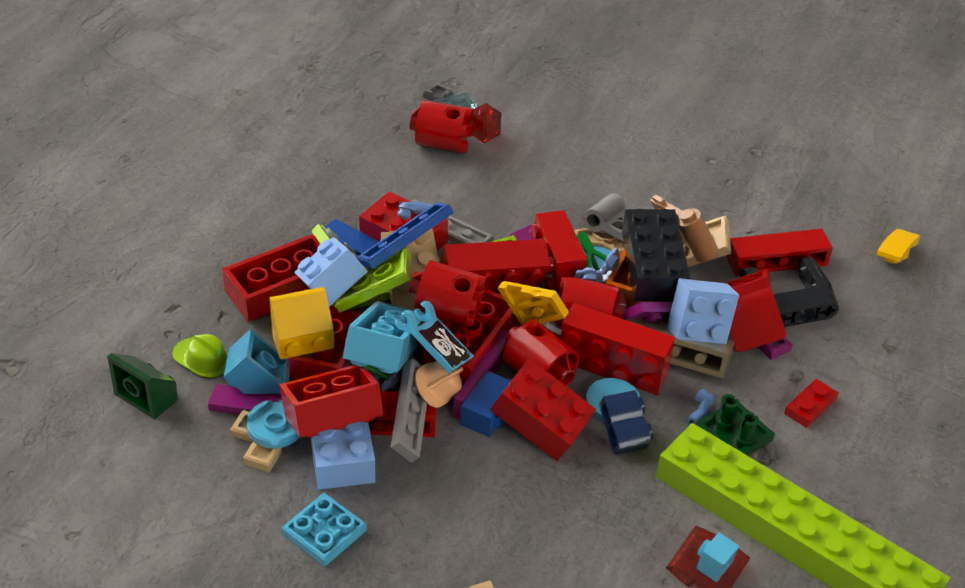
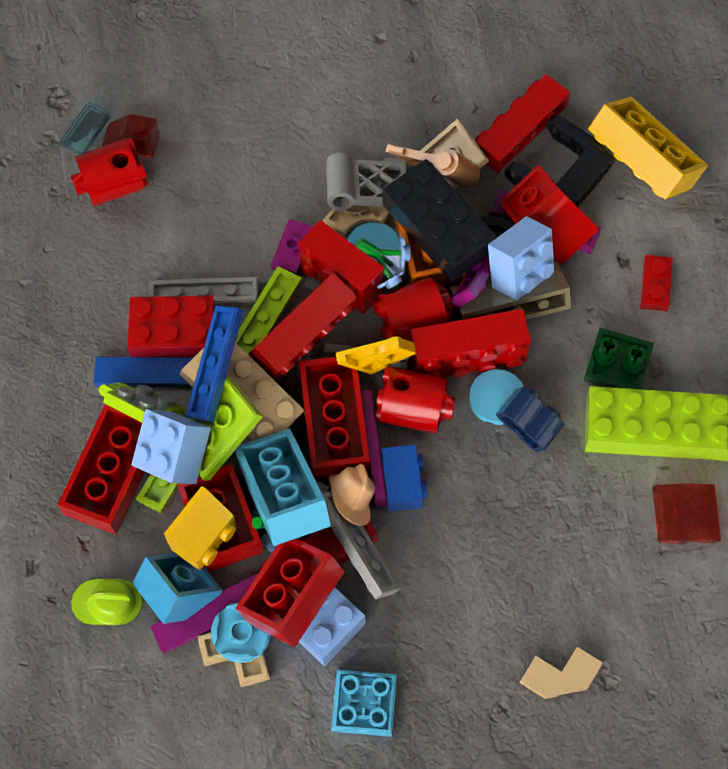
camera: 30 degrees left, 25 degrees up
dark green slope [107,353,178,420] -> none
flag [395,301,474,374] -> none
medium blue arm [398,201,433,220] -> none
red cylinder [409,260,486,328] -> none
flat silver tile [423,82,454,101] -> none
red brick [490,358,596,461] -> none
medium blue arm [686,389,715,426] -> none
medium azure plate [696,532,739,582] -> none
yellow slope [877,229,921,264] -> none
none -> yellow brick [588,96,708,200]

